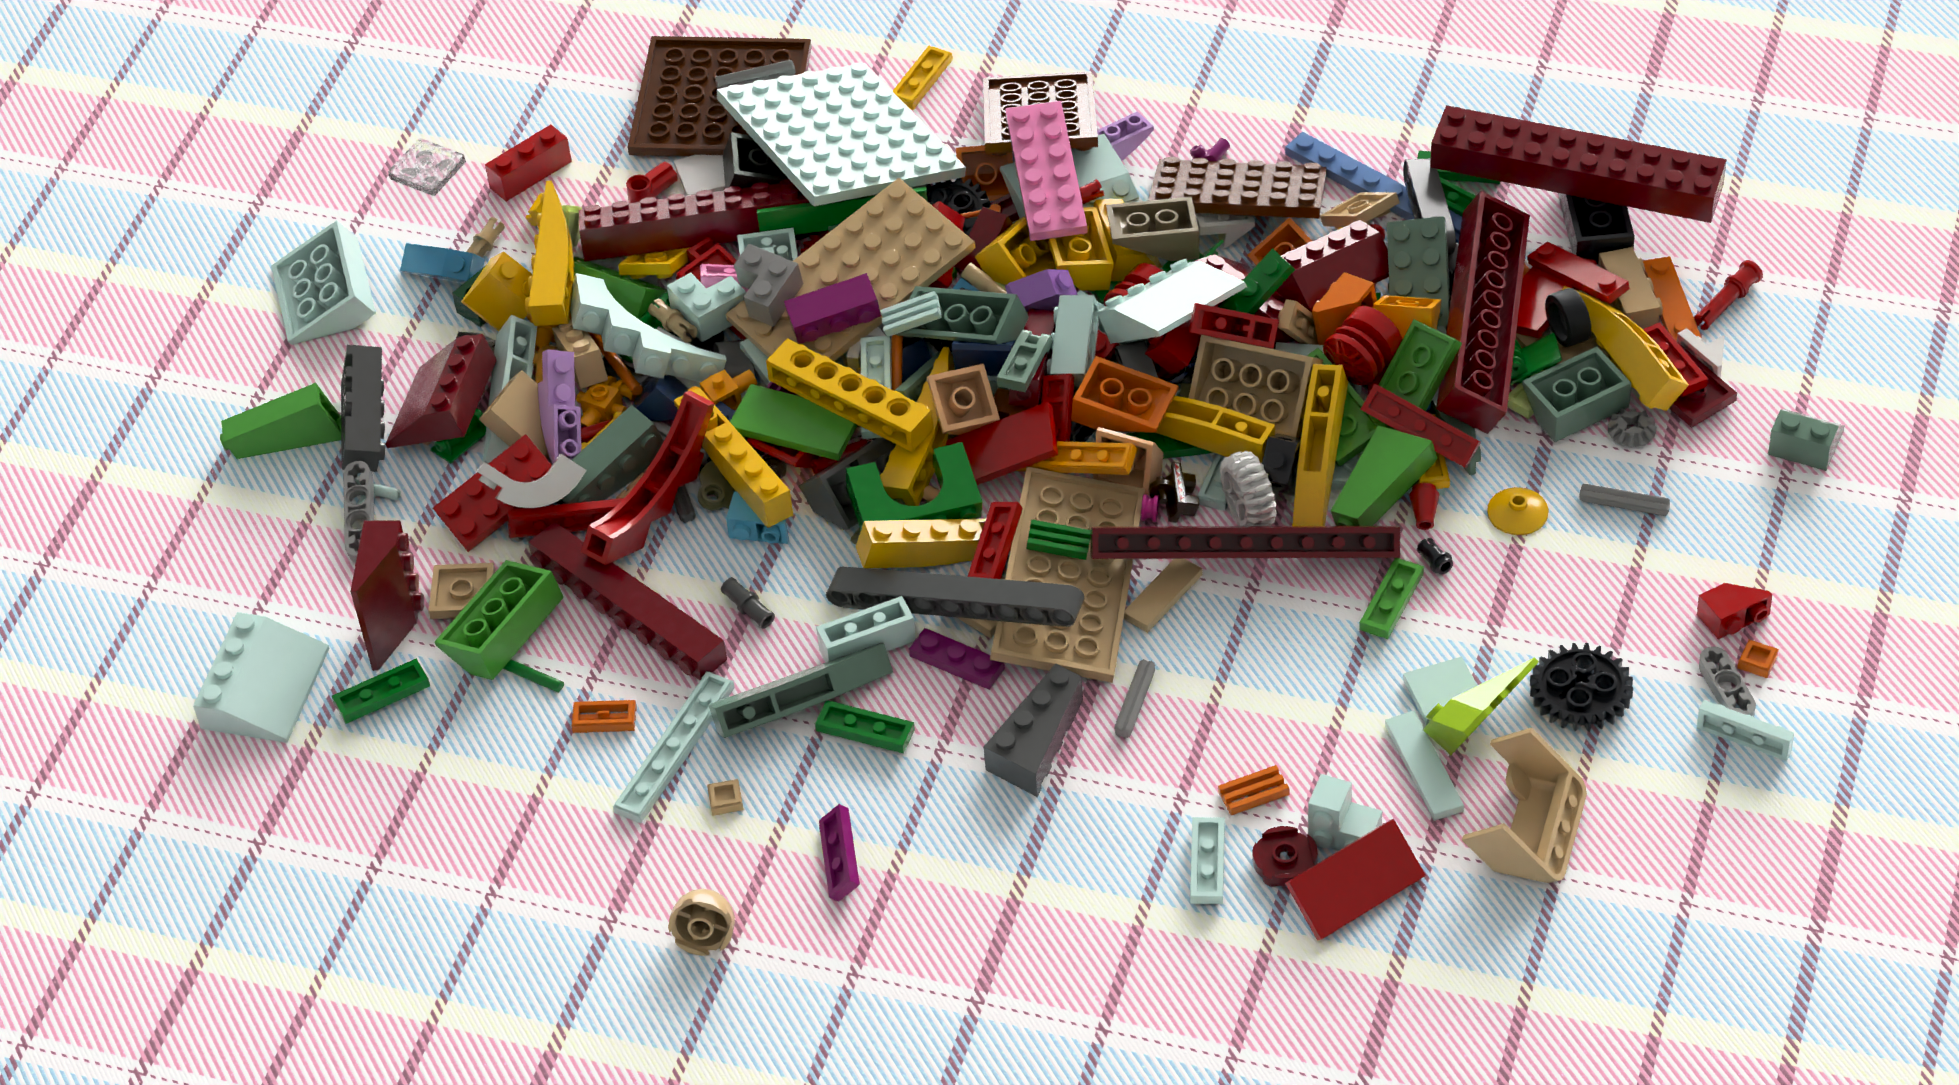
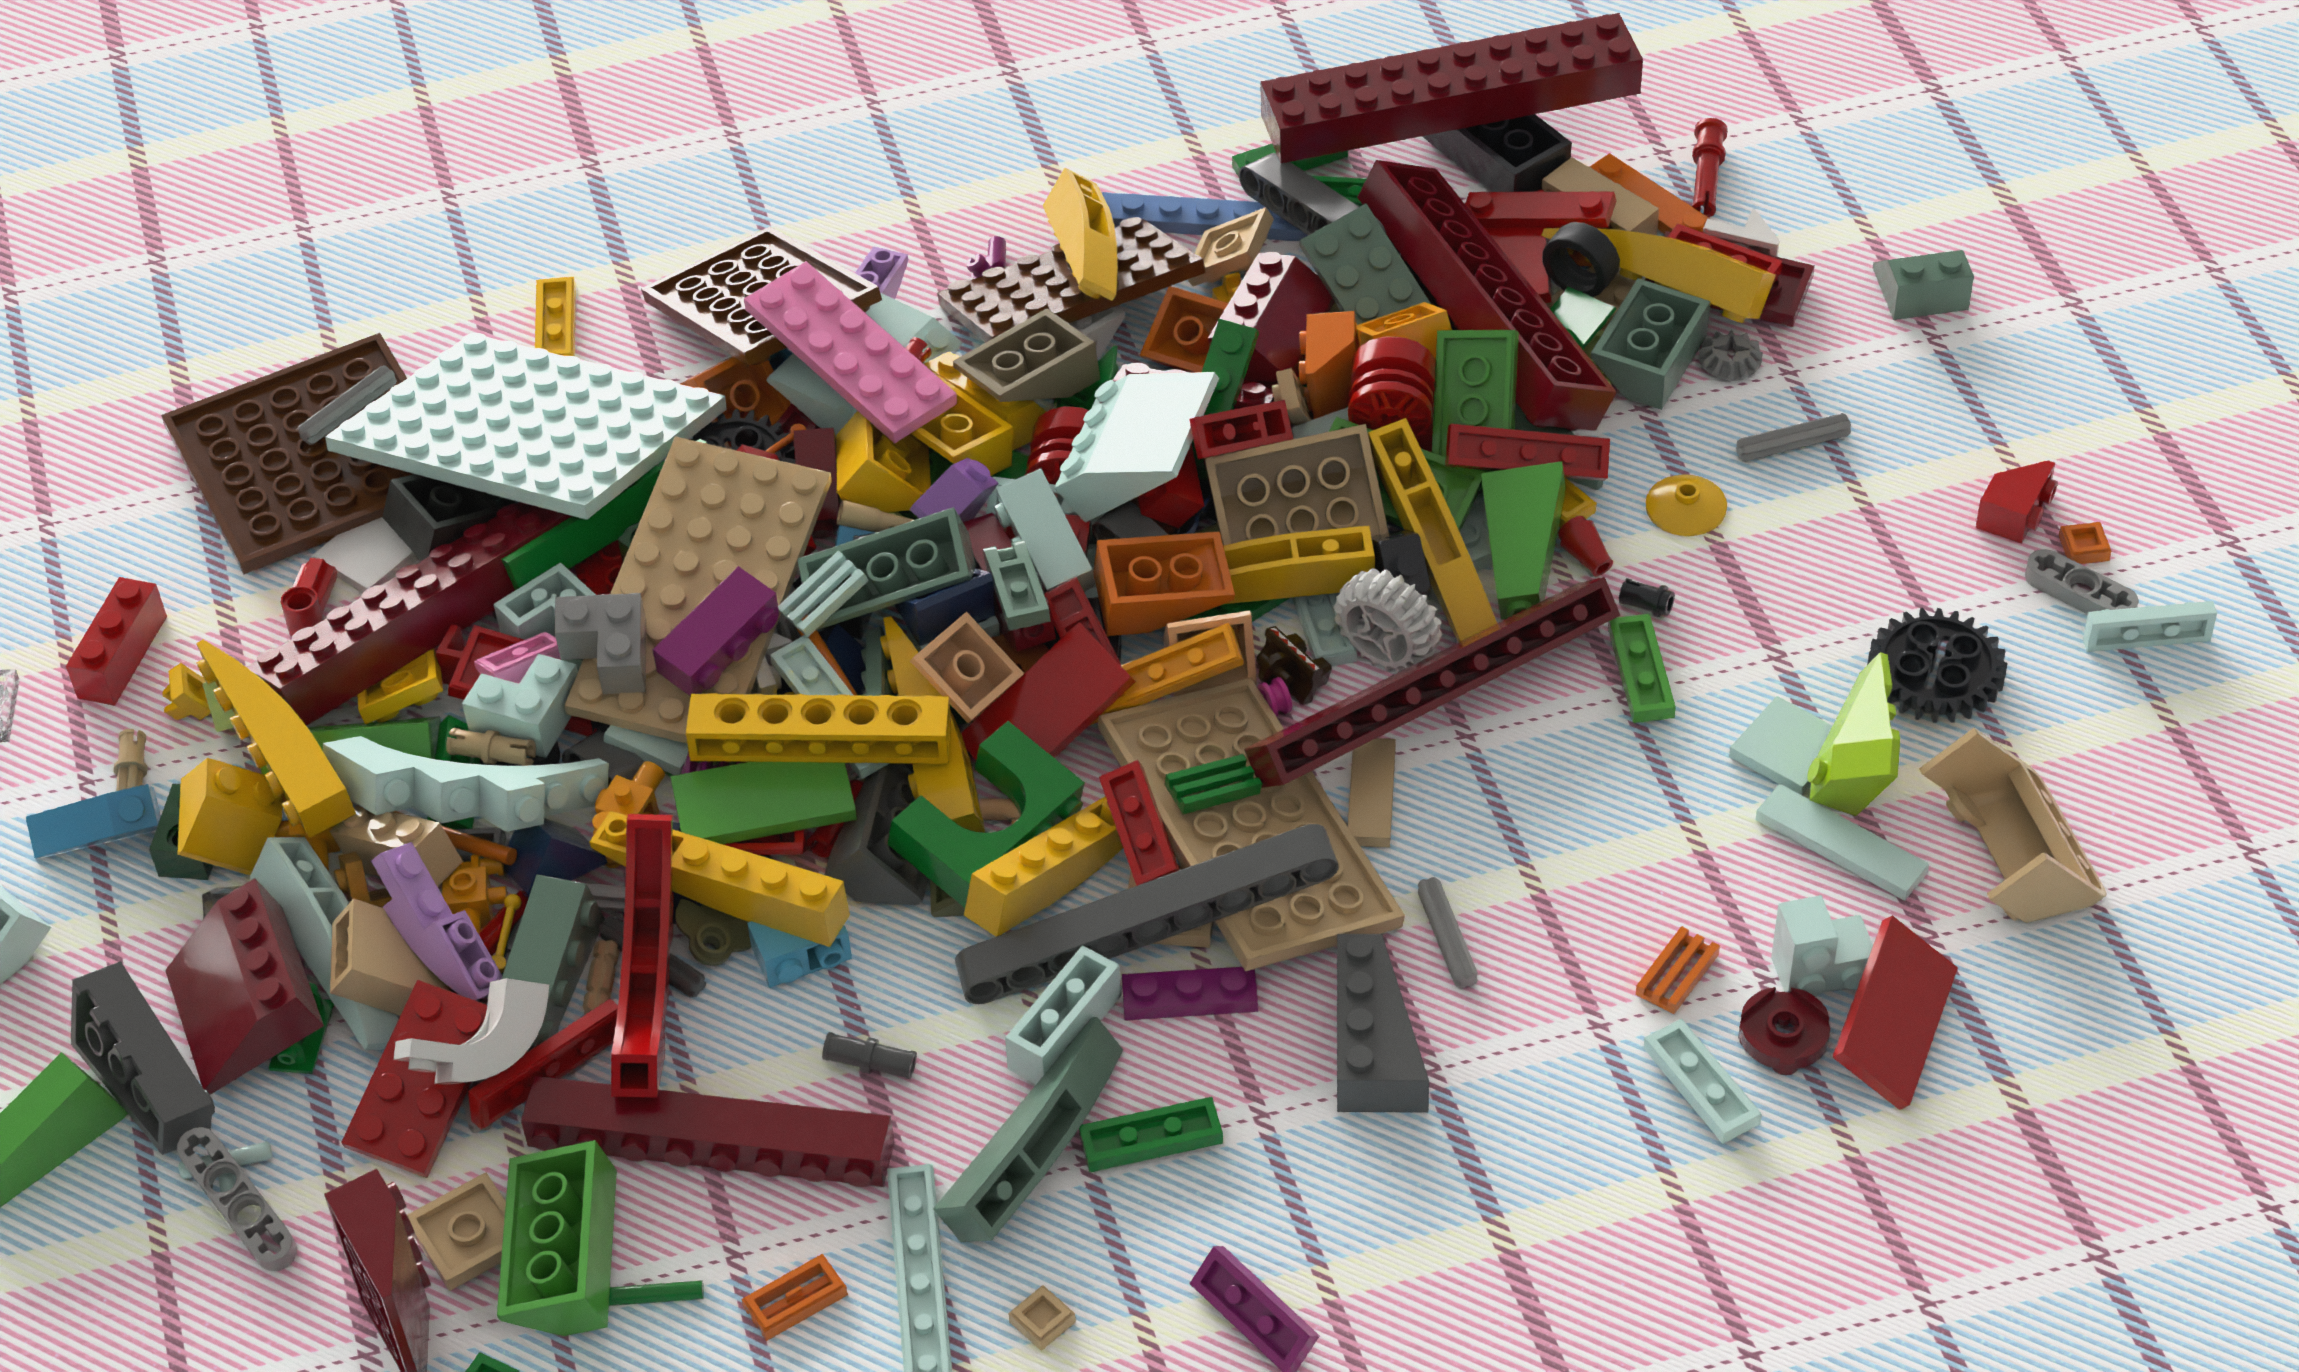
camera: 35 degrees left, 0 degrees up
none -> yellow slope [1042,168,1118,301]

